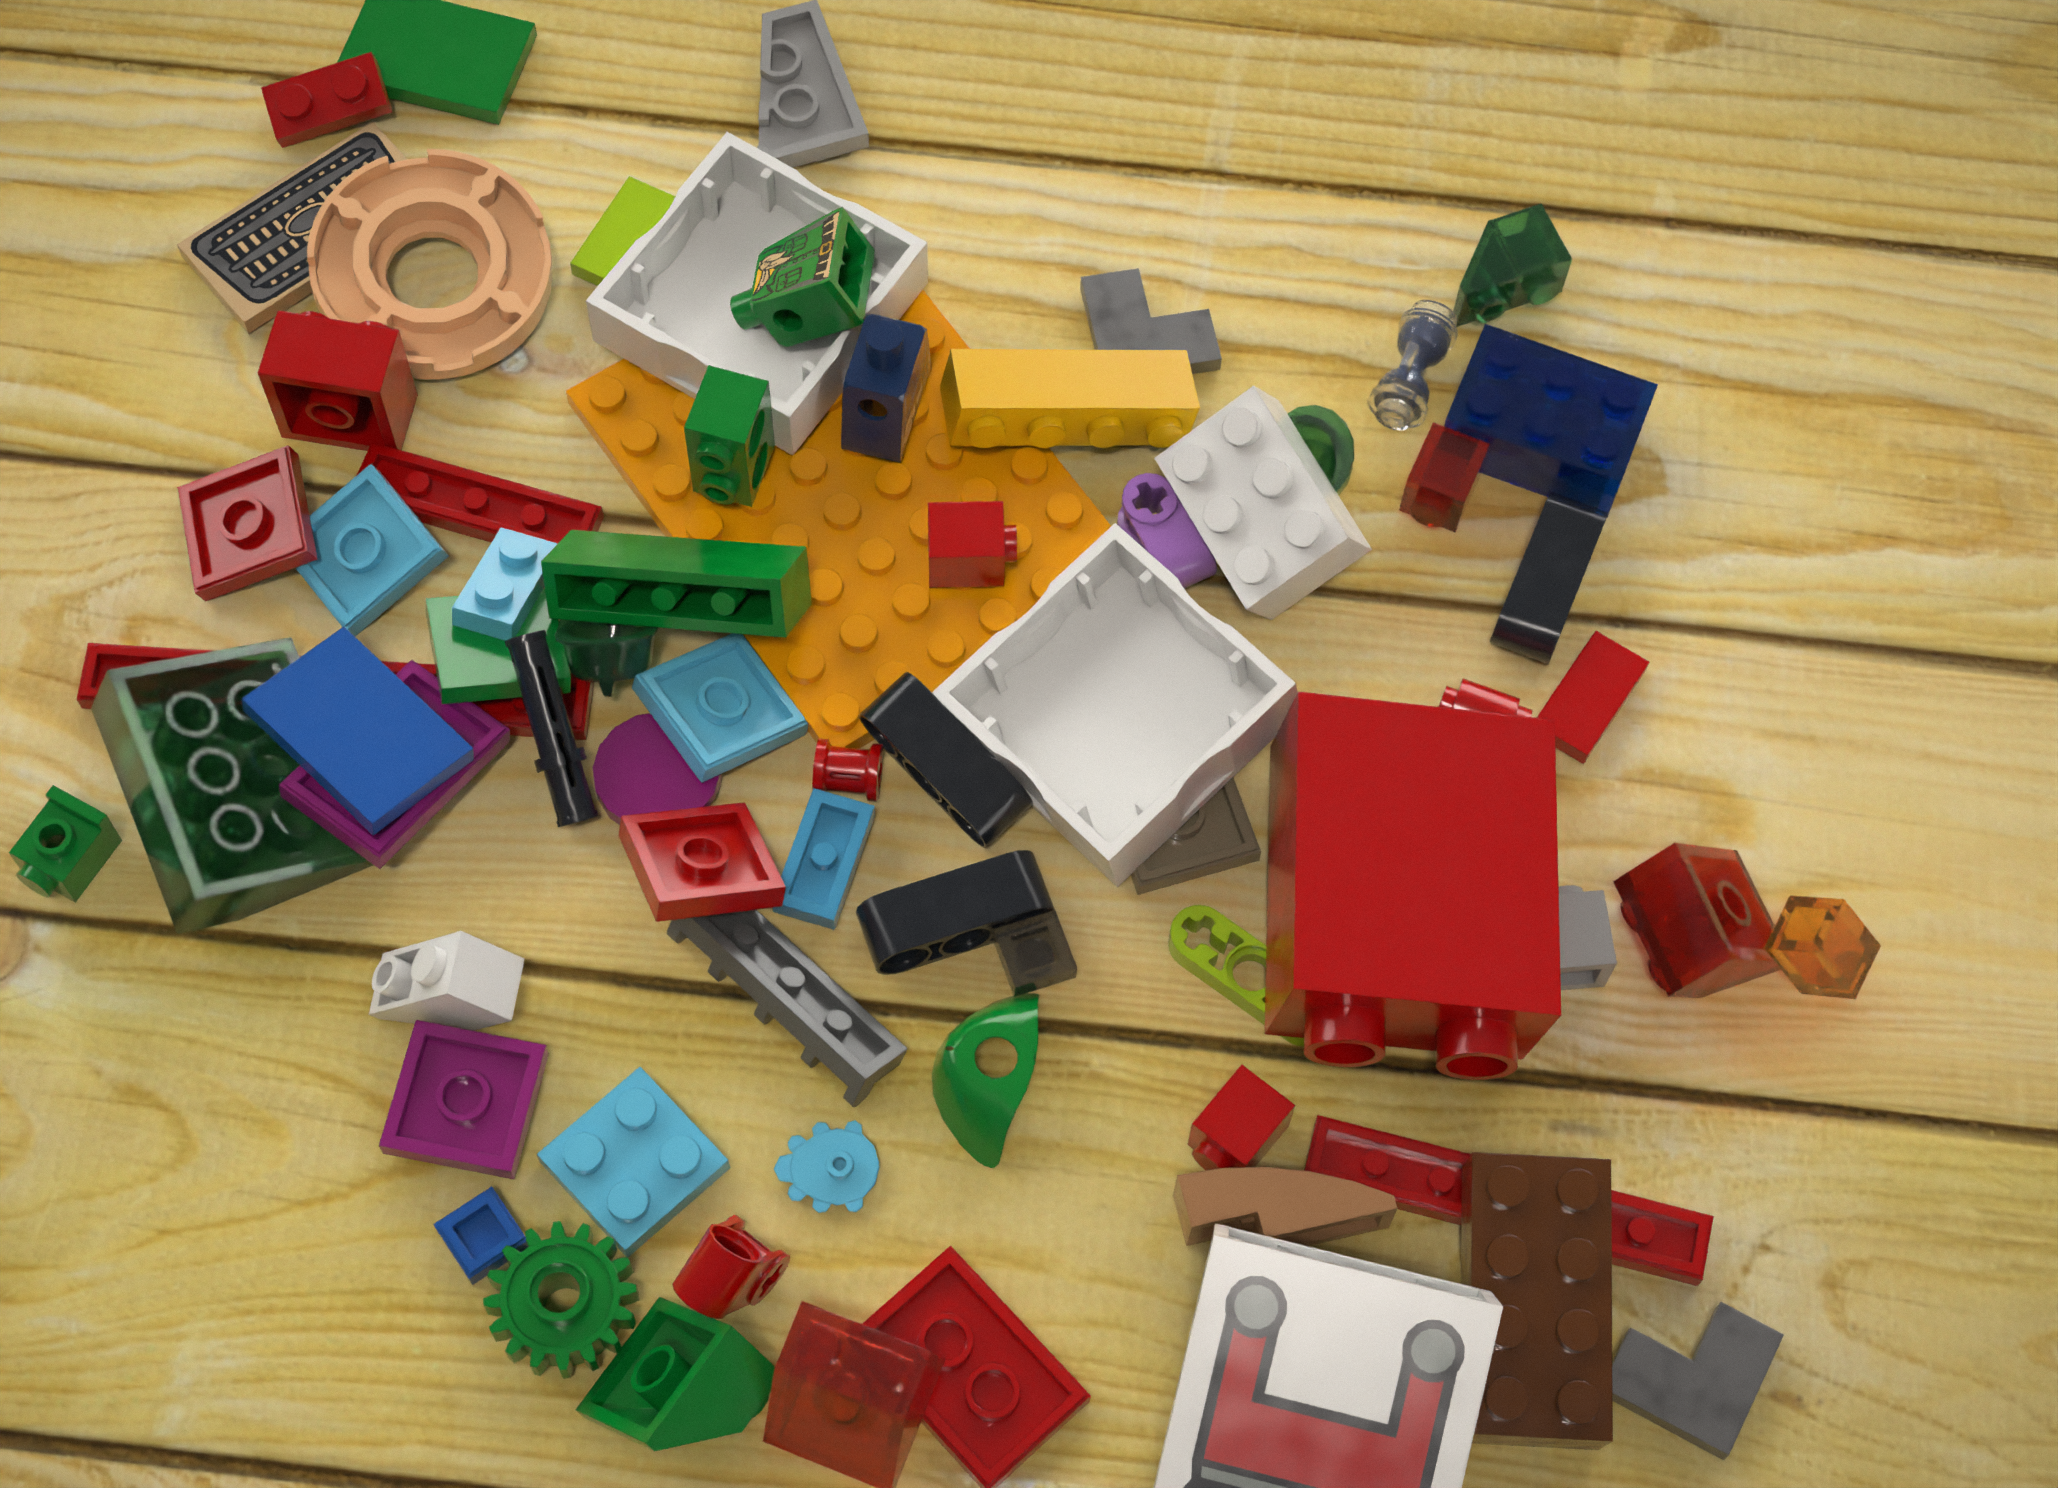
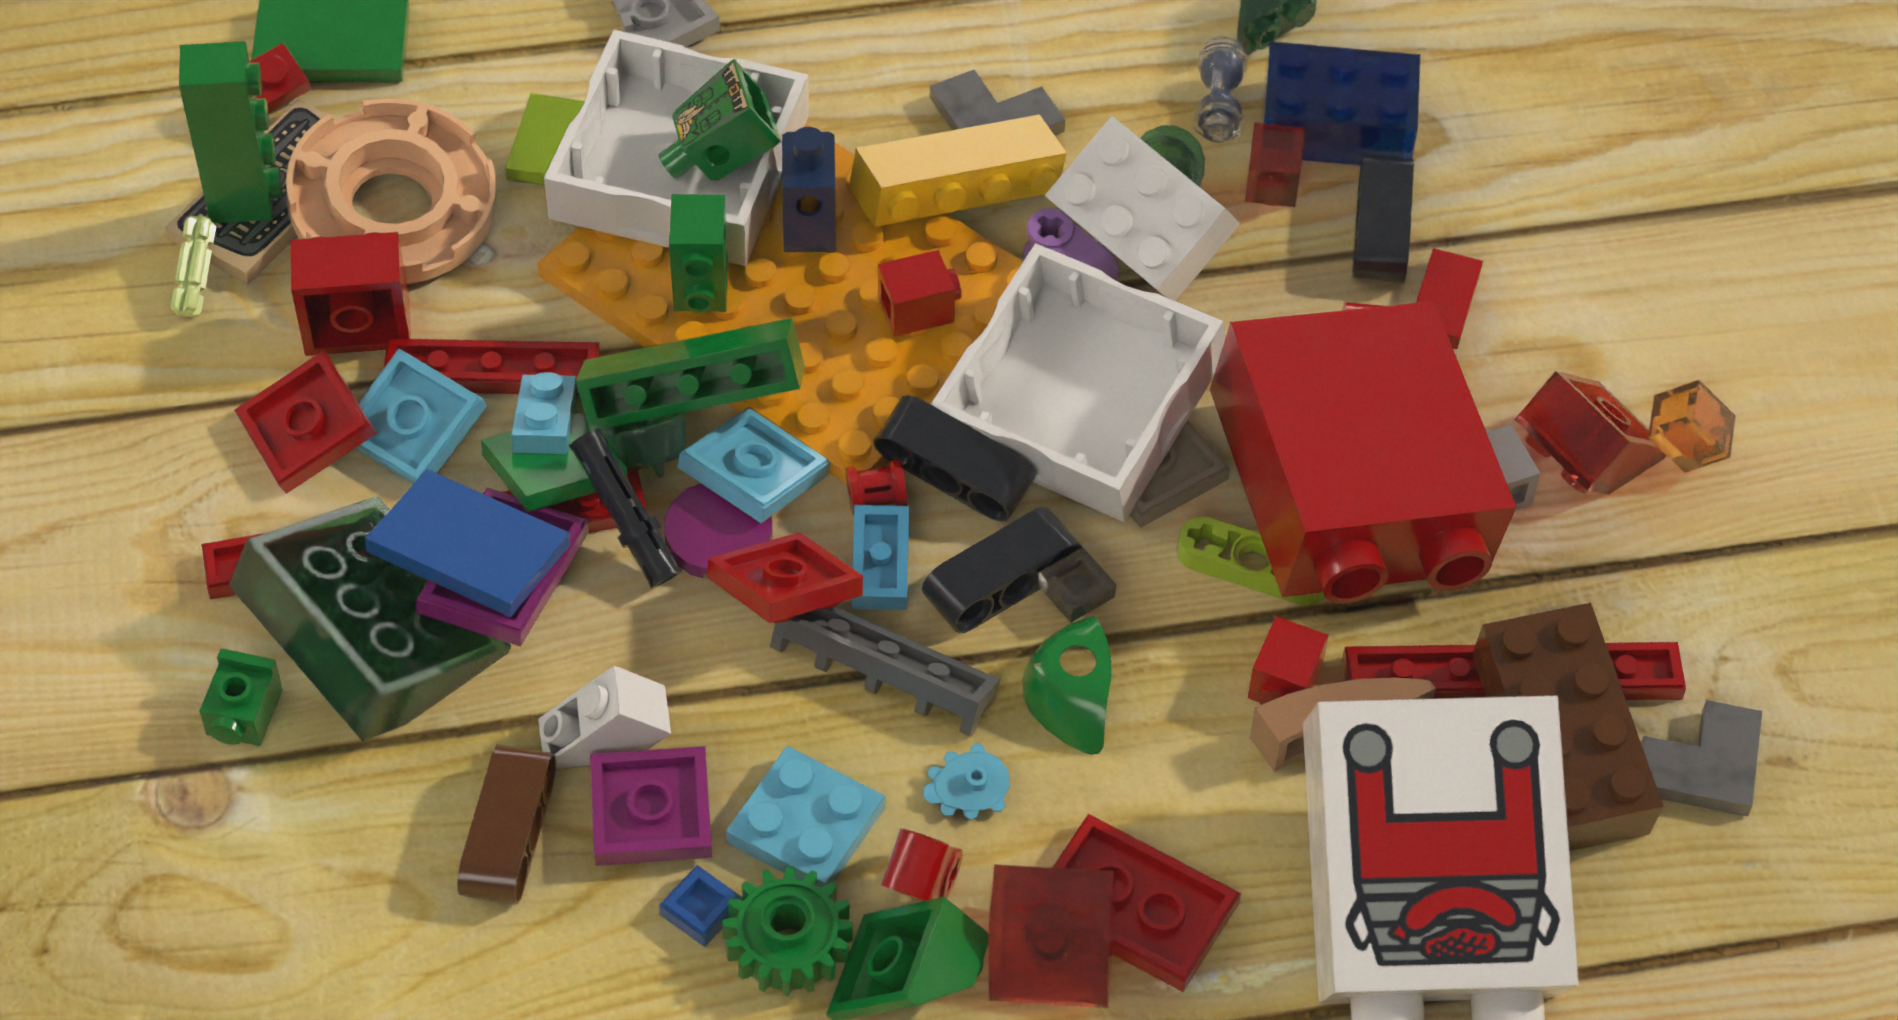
camera: 15 degrees left, 10 degrees down
none -> yellowish green axle [170,216,216,317]
none -> green brick [179,41,282,223]
none -> reddish brown beam [457,744,556,905]

